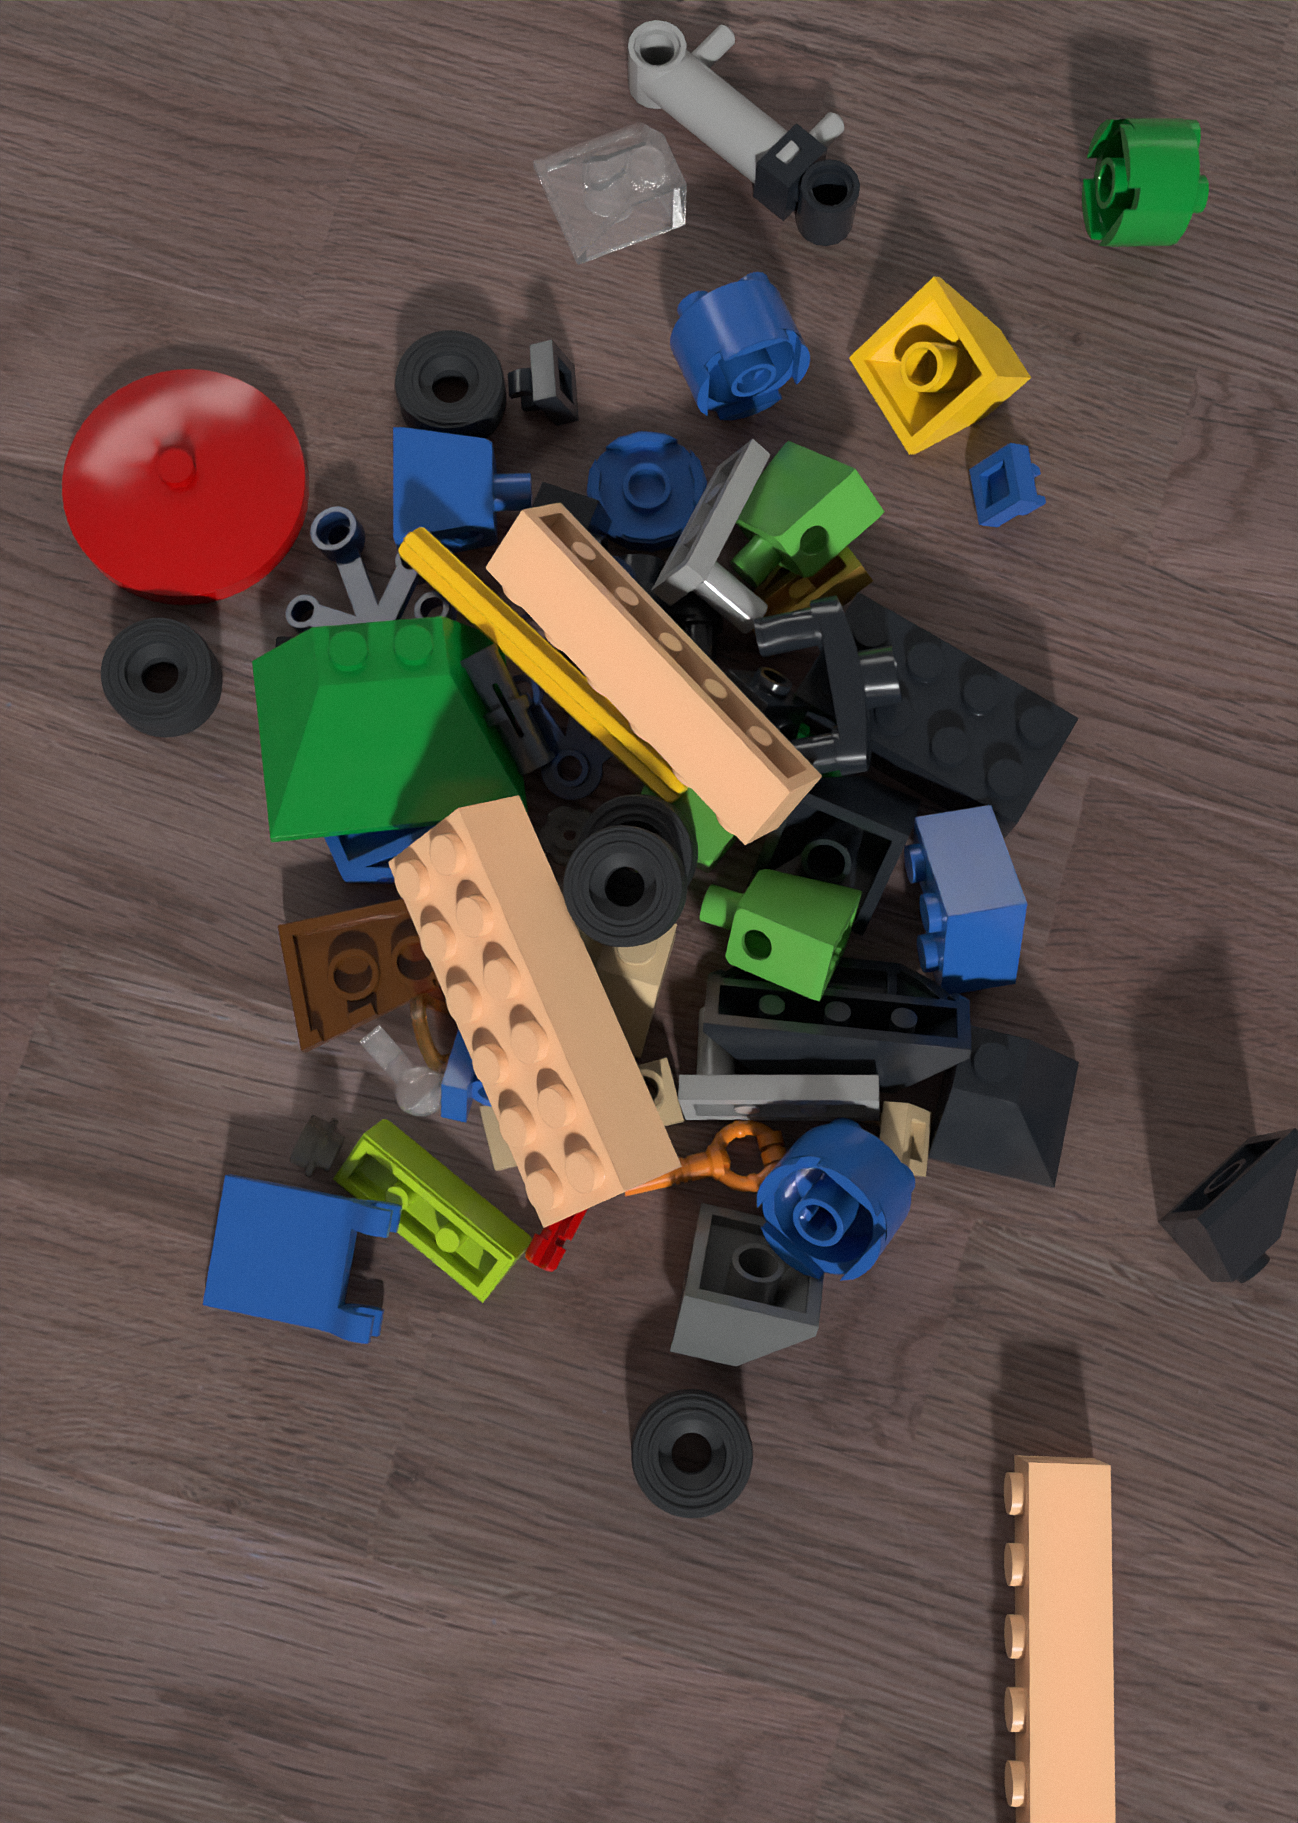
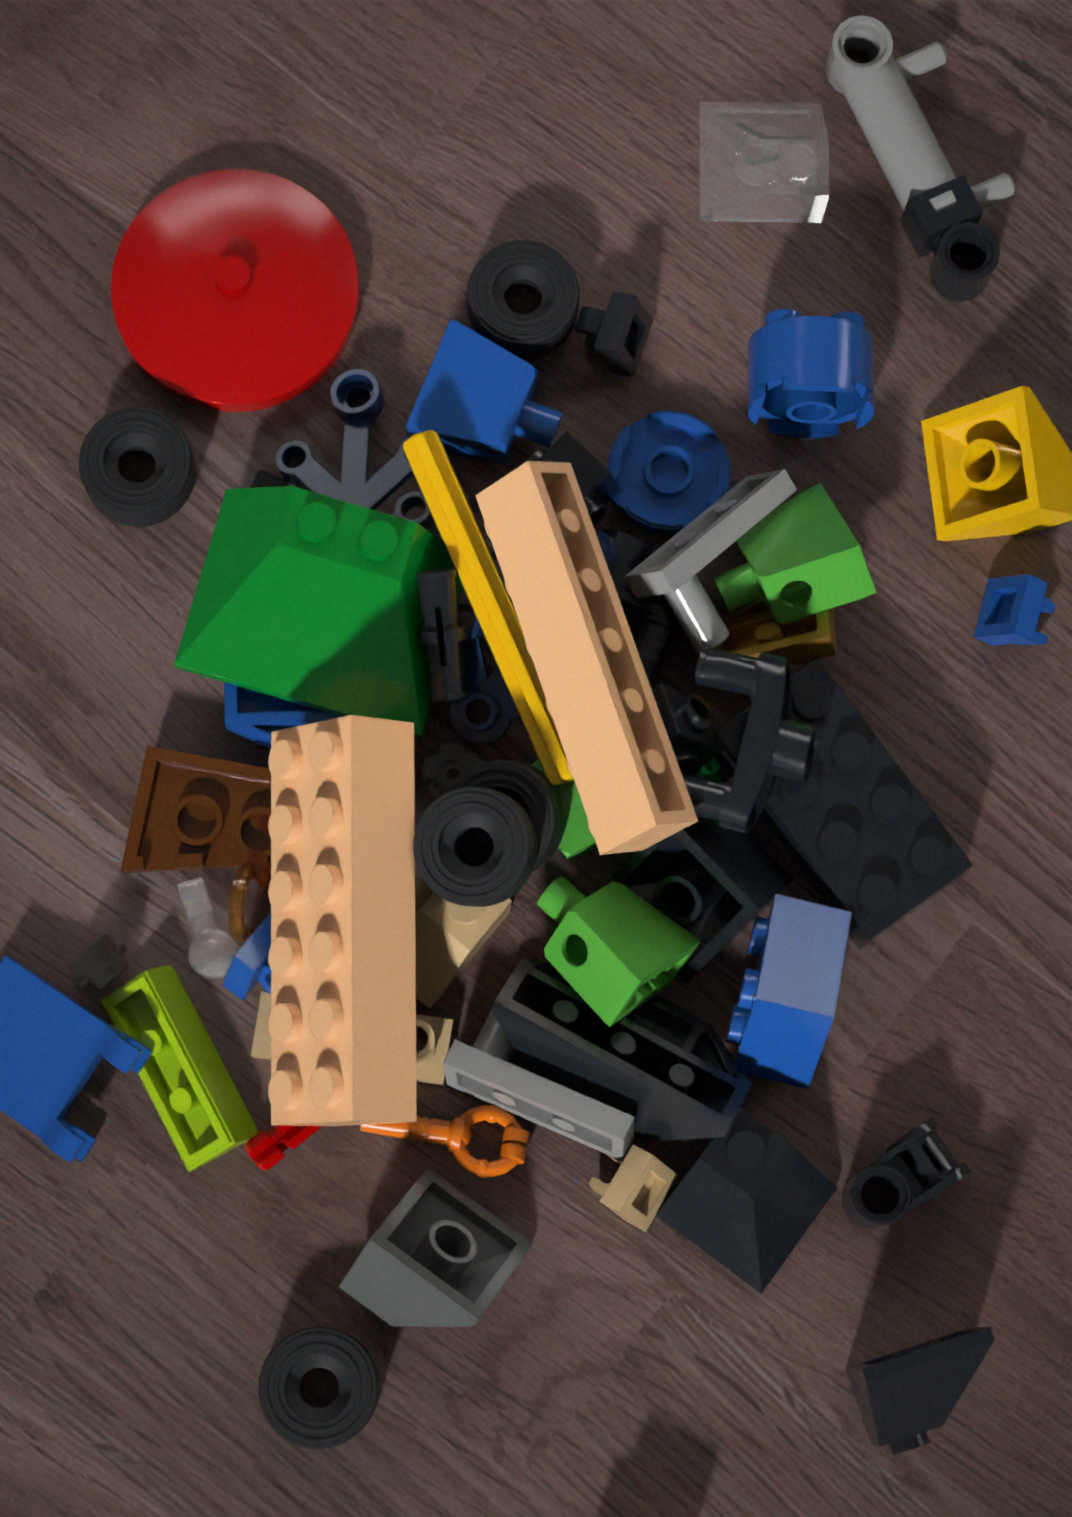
camera: 20 degrees right, 0 degrees up
blue brick [757,1117,915,1281] -> none
none -> black piece [842,1116,971,1228]

